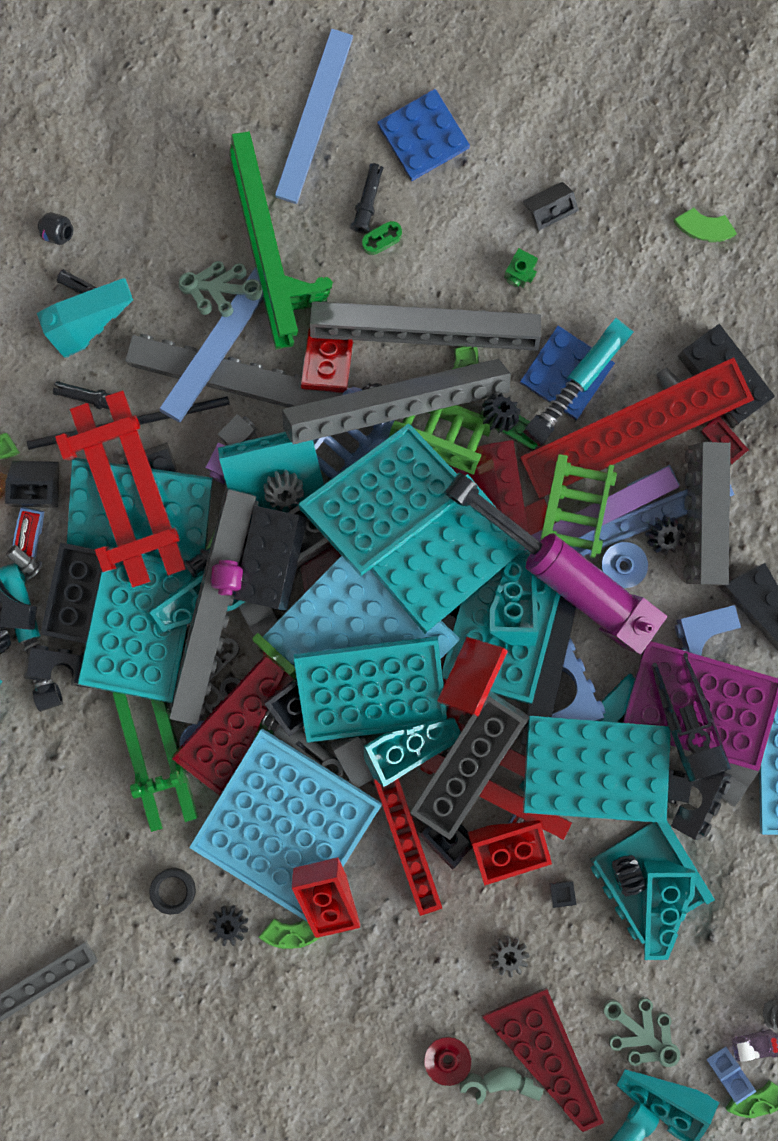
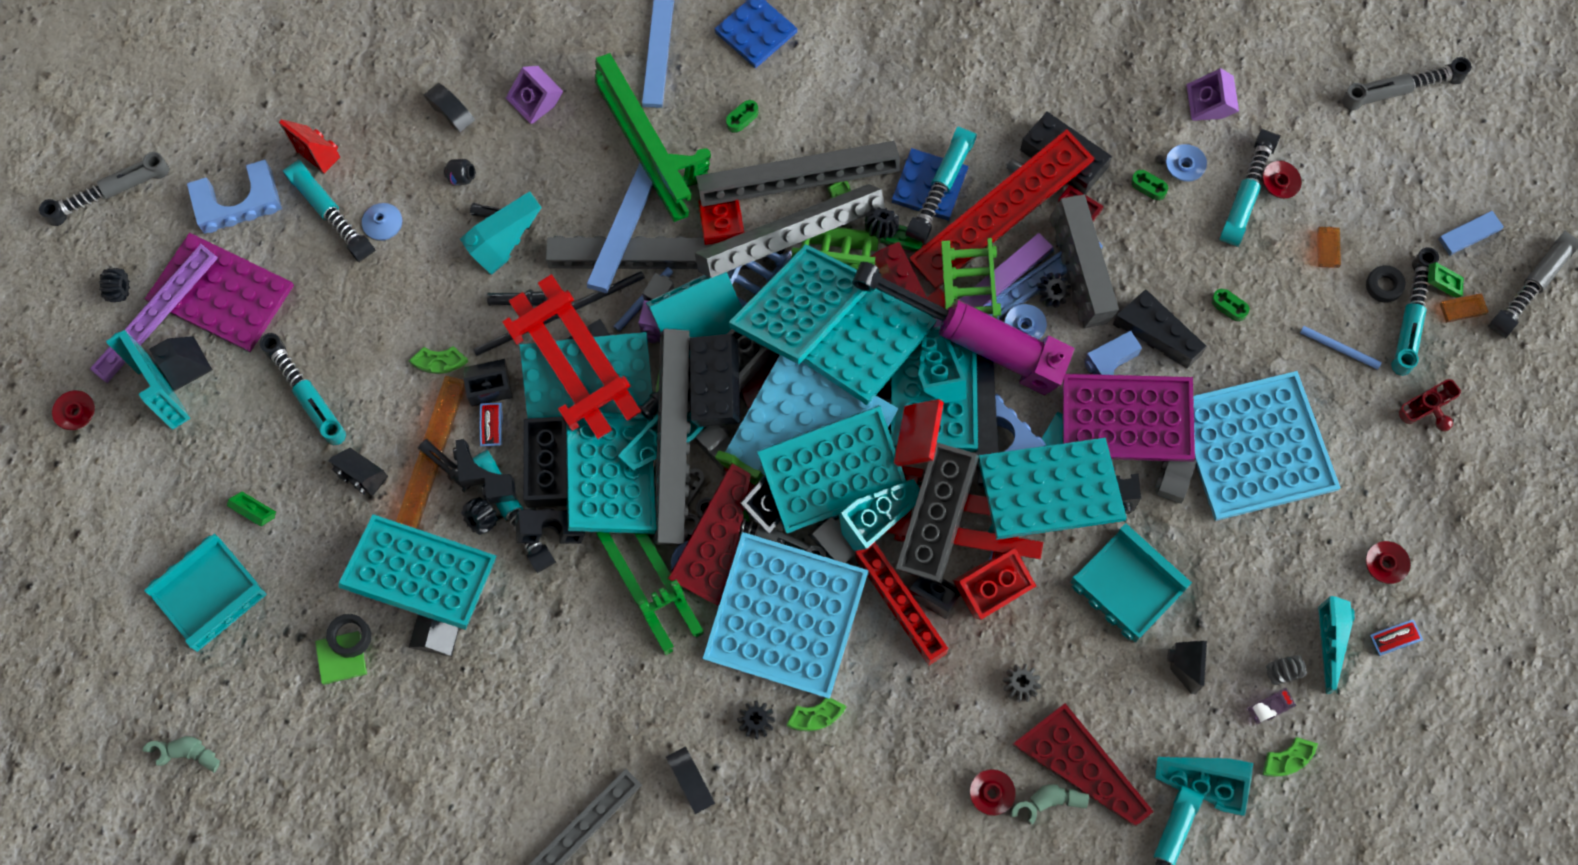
camera: 10 degrees left, 15 degrees down
dark grey pin [6,545,43,580] -> none
black tyre [149,868,196,915] -> none
sand green plant [179,261,262,317] -> none
magenta head [210,560,243,596] -> none
dark grey gear [263,470,304,511] -> none
red slope [292,857,360,938] -> none
black pin [350,163,384,234] -> none
green brick [504,248,539,288] -> none
black panel [523,182,579,231] -> none
black plate [549,880,577,908] -> none
sand green plant [603,997,680,1067] -> none
black gear [612,855,646,896] -> none
teal wedge [642,861,696,960] -> none
black piece [651,653,731,783] -> none
black arch [671,771,732,840] -> none
bright green tile [673,208,737,242] -> none
medium blue slope [706,1047,756,1105] -> none
none -> black brick [424,83,475,132]
none -> medium lavender slope [506,66,563,124]
none -> medium blue bar [613,267,673,332]
none -> black brick [666,746,716,814]
none -> black slope [1167,641,1207,694]

